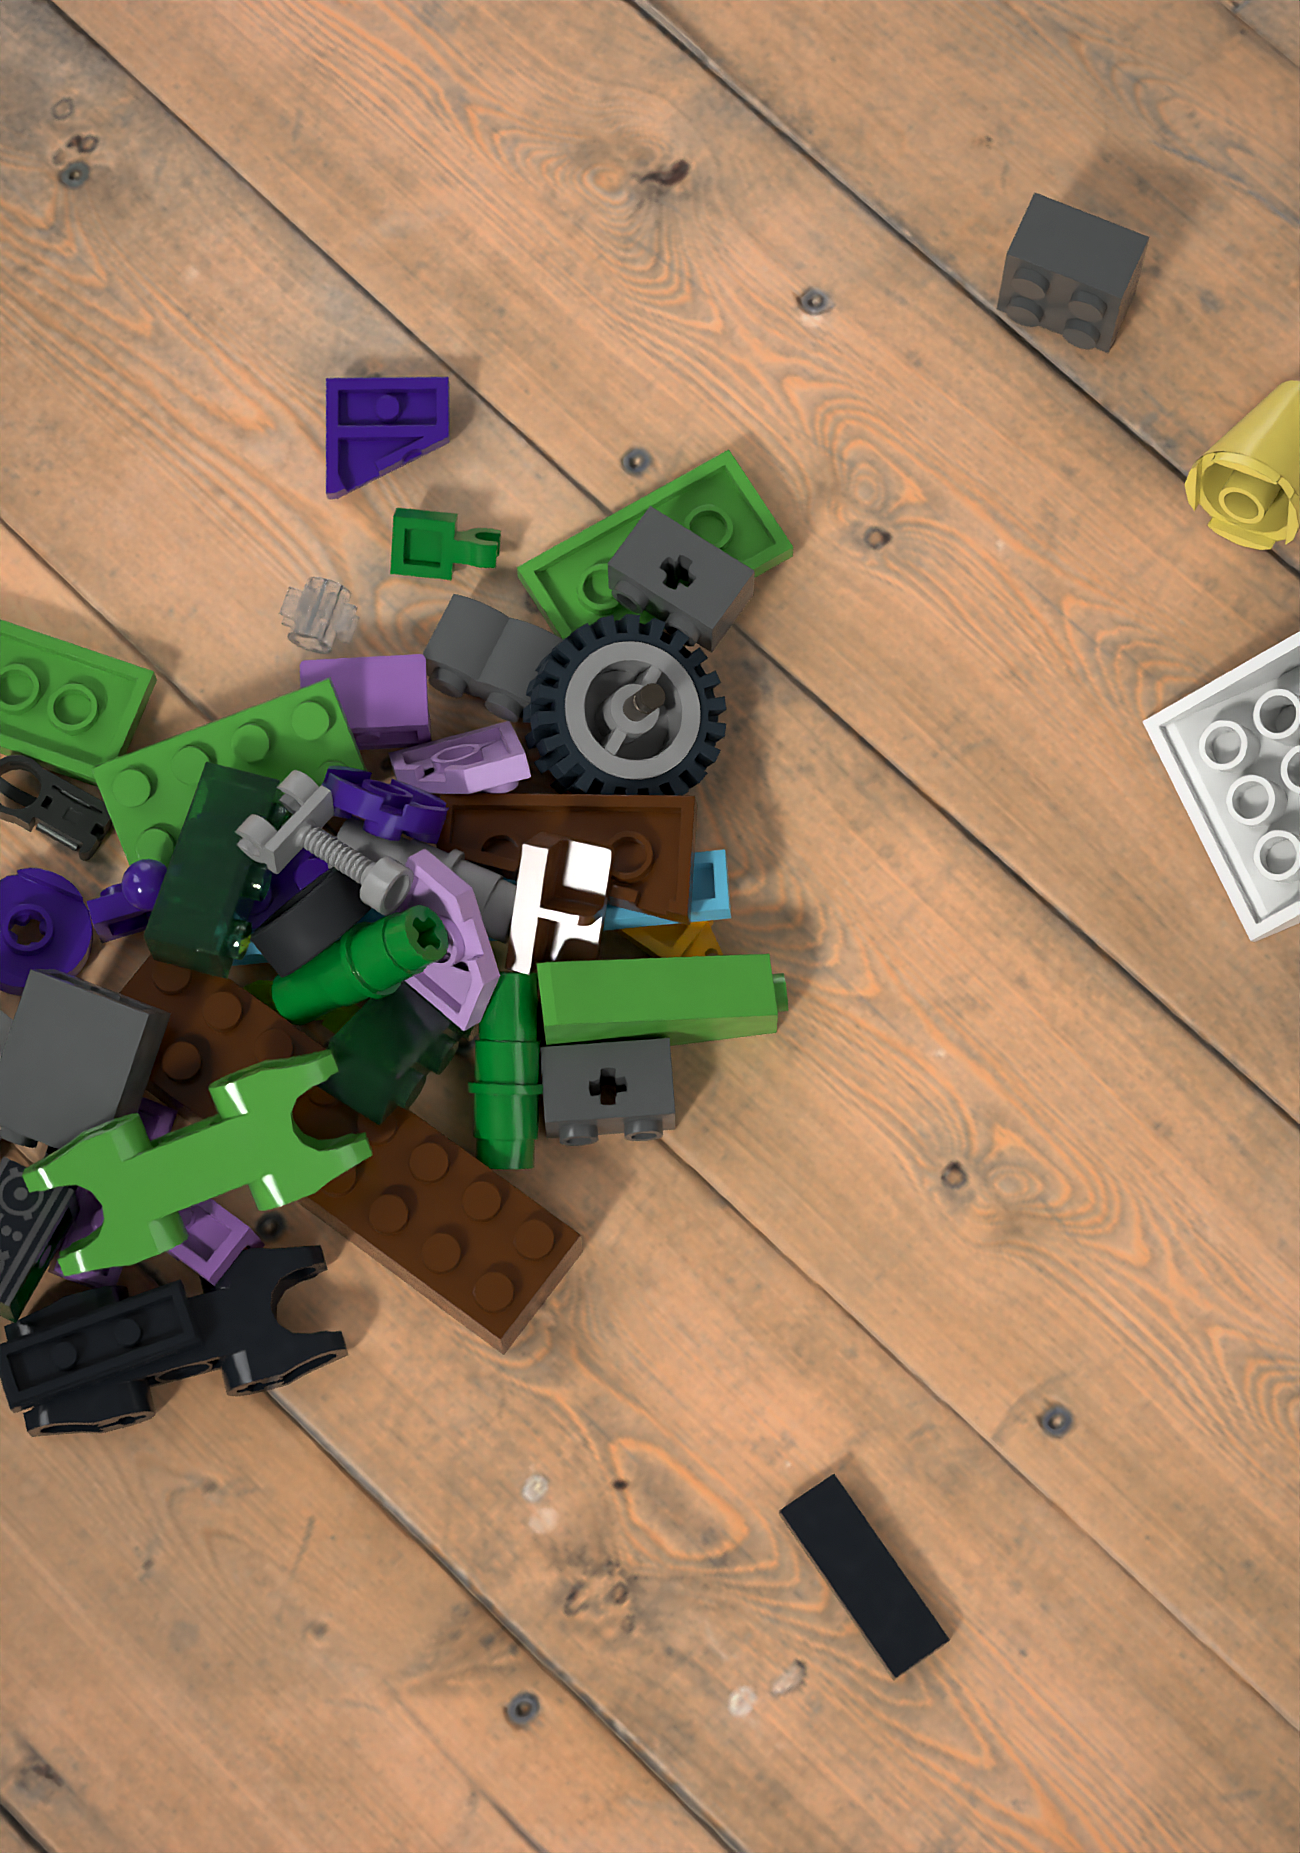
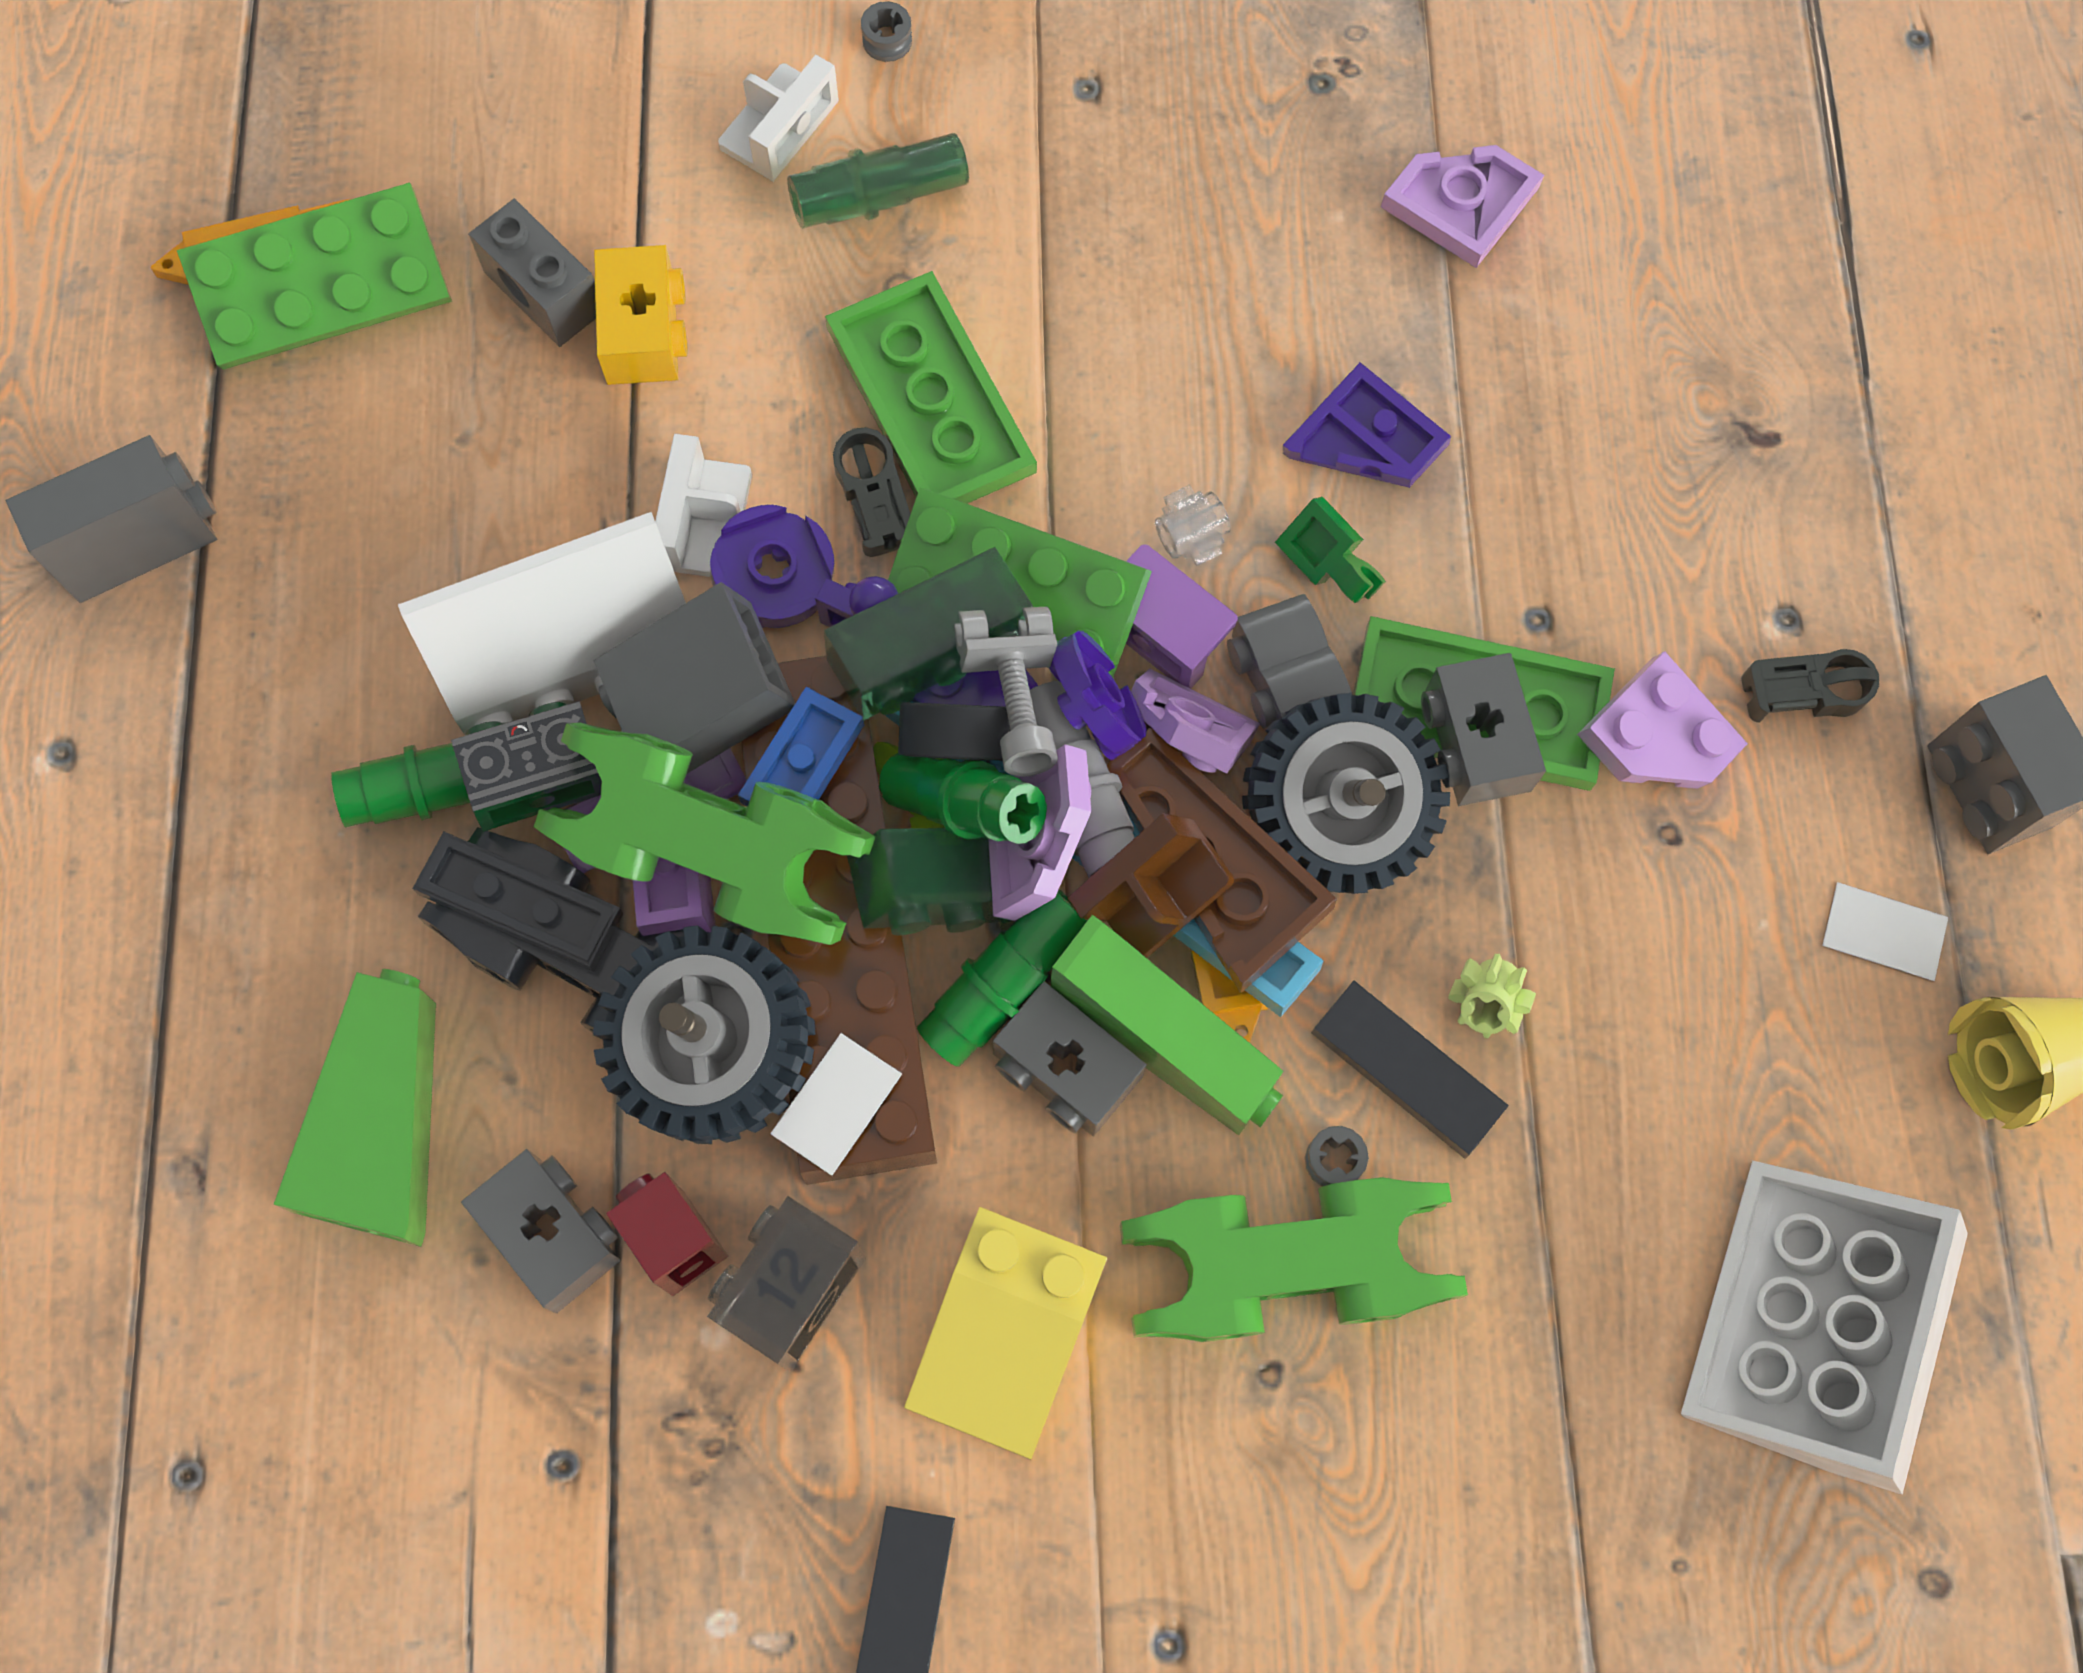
camera: 40 degrees right, 0 degrees up
none -> bright green slope [273,969,436,1247]
none -> dark grey brick [461,1149,621,1314]
none -> wheel [593,925,815,1144]
none -> dark red brick [606,1172,729,1296]
none -> clear smoke brick [707,1196,866,1373]
none -> blue plate [738,687,864,807]
none -> white sticker [770,1033,902,1175]
none -> light yellow slope [904,1207,1108,1460]
none -> bright green piece [1120,1177,1468,1342]
none -> dark grey bush [1305,1126,1369,1187]
none -> black tile [1311,980,1509,1159]
none -> lavender plate [1381,145,1544,268]
none -> yellowish green gear [1448,953,1536,1038]
none -> lavender plate [1577,651,1748,789]
none -> pearl dark grey piece [1741,649,1880,723]
none -> white sticker [1822,882,1948,981]

